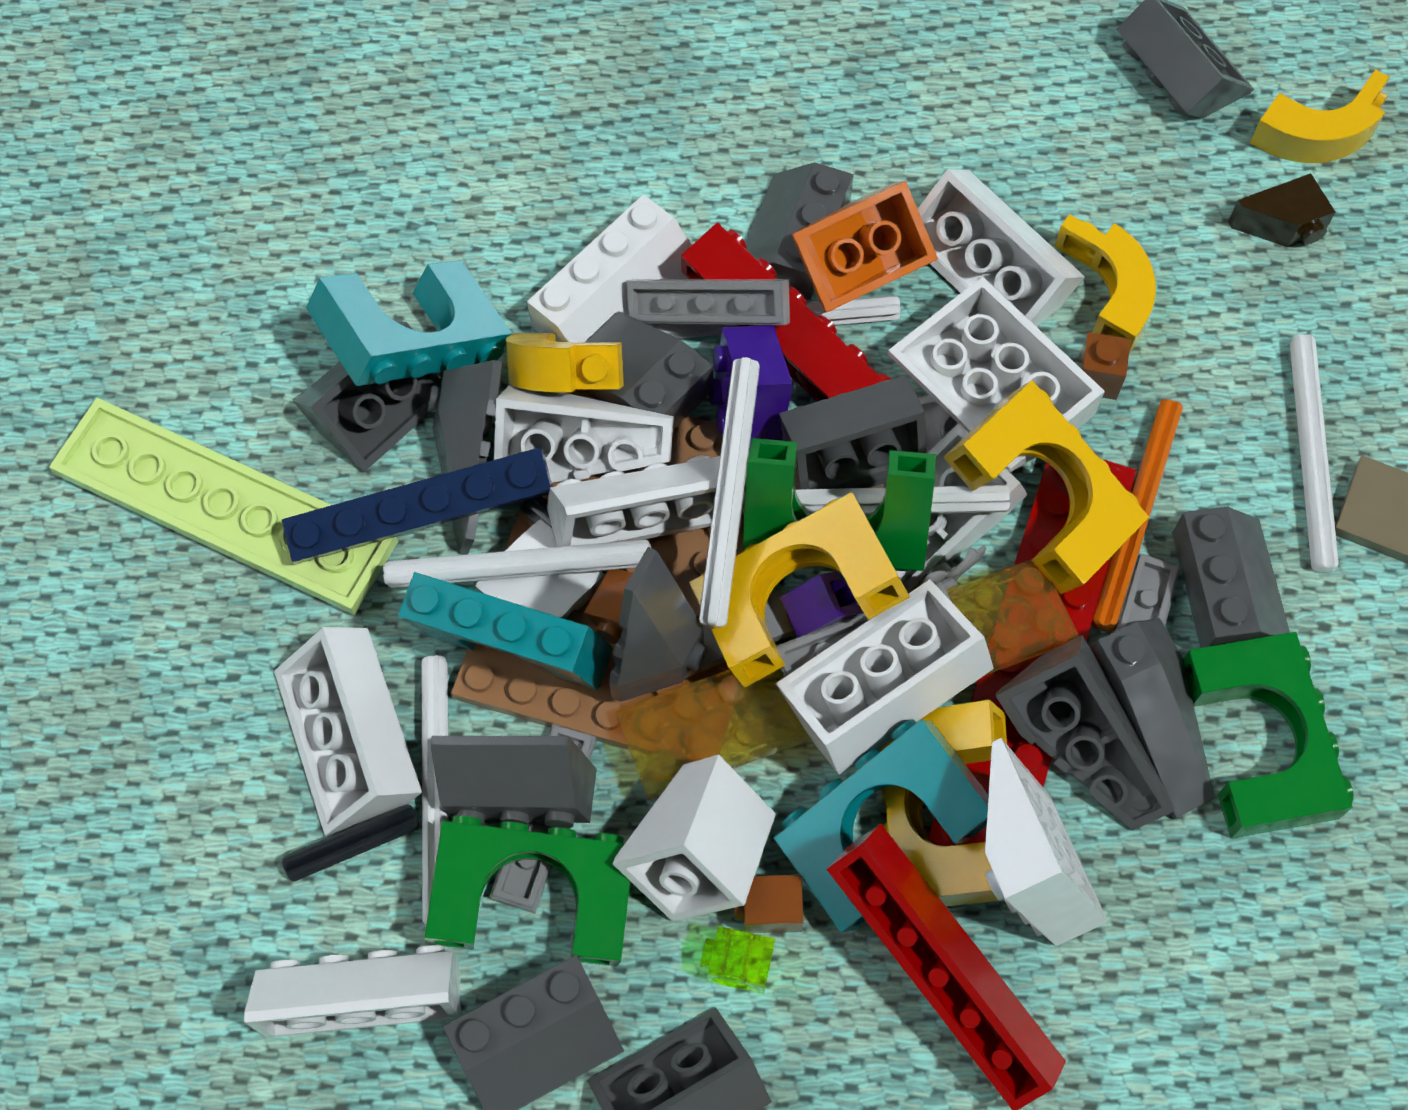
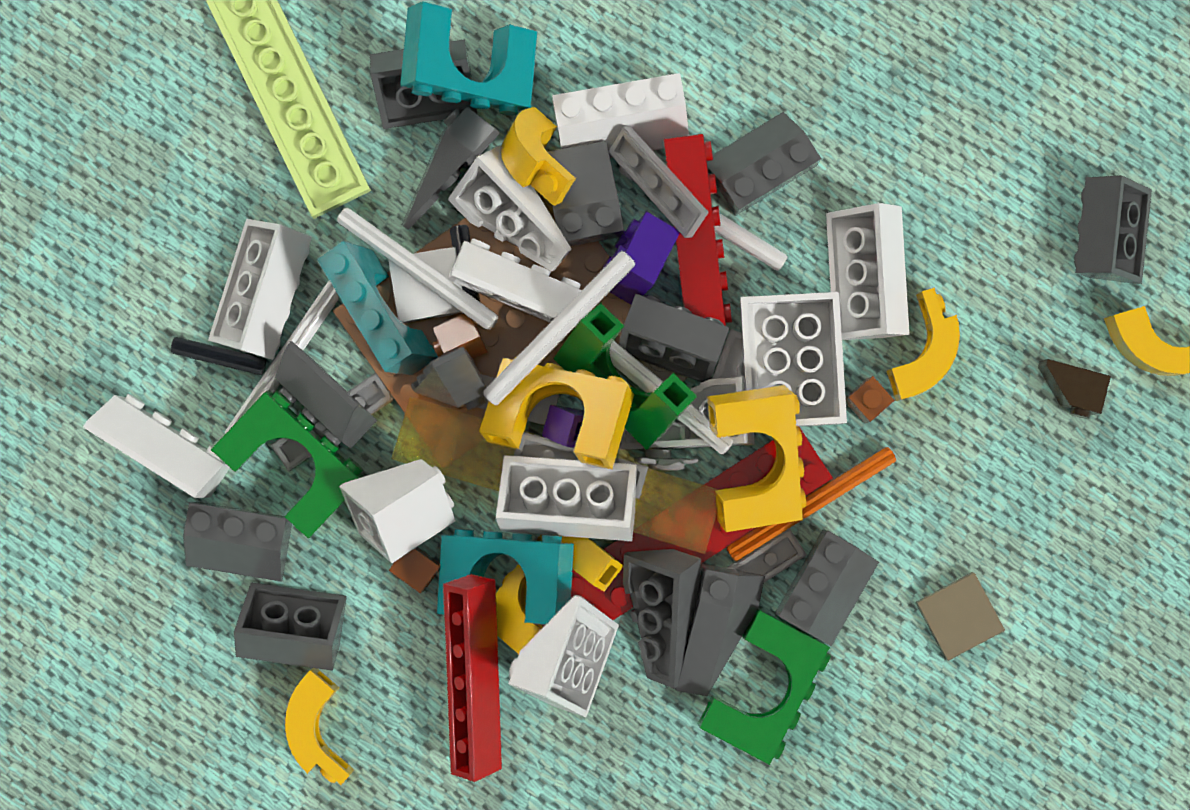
camera: 40 degrees right, 20 degrees up
dark blue plate [282,447,553,564] -> none
clear neon green brick [700,926,775,995] -> none
orange slope [791,181,938,313] -> none
white axle [1290,334,1339,573] -> none

